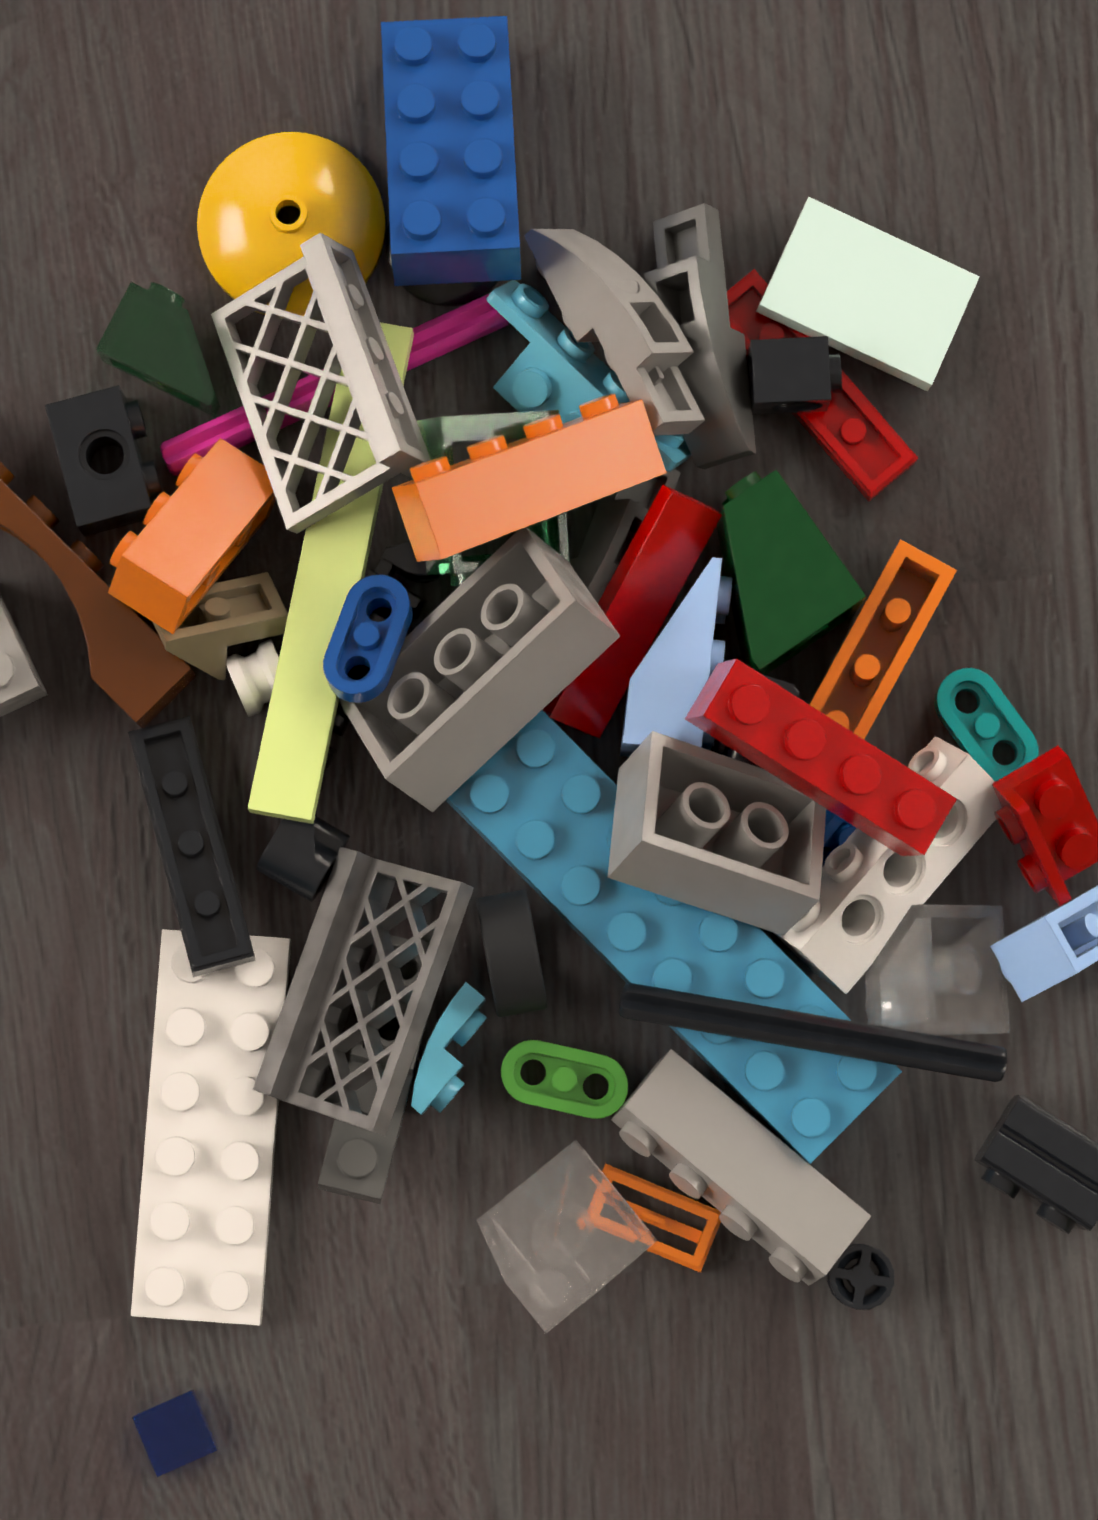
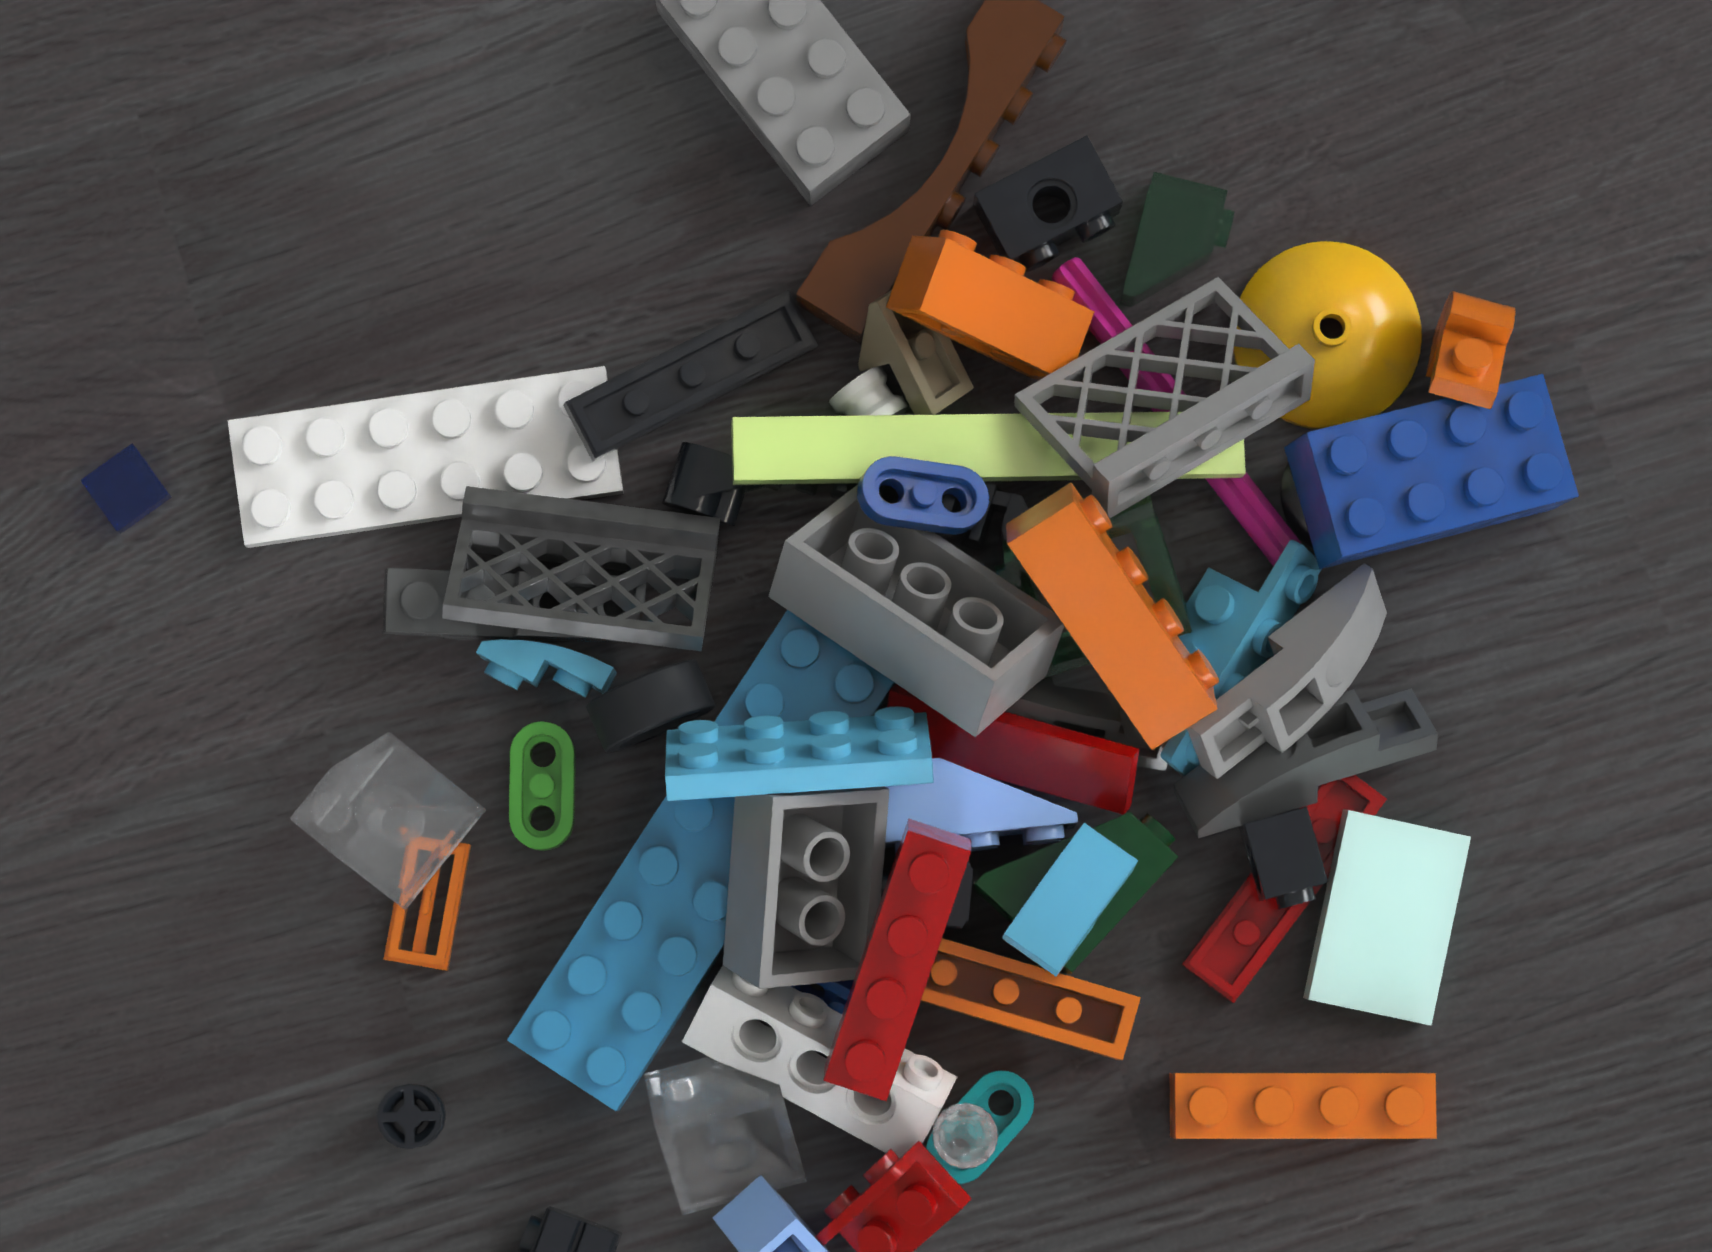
camera: 80 degrees right, 0 degrees up
light grey brick [611,1049,871,1286] -> none
black axle [619,983,1007,1082] -> none
none -> medium azure plate [665,707,934,801]
none -> clear wheel [932,1102,998,1169]
none -> medium azure slope [1002,823,1138,976]
none -> orange brick [1169,1073,1437,1139]
none -> orange brick [1426,291,1515,409]

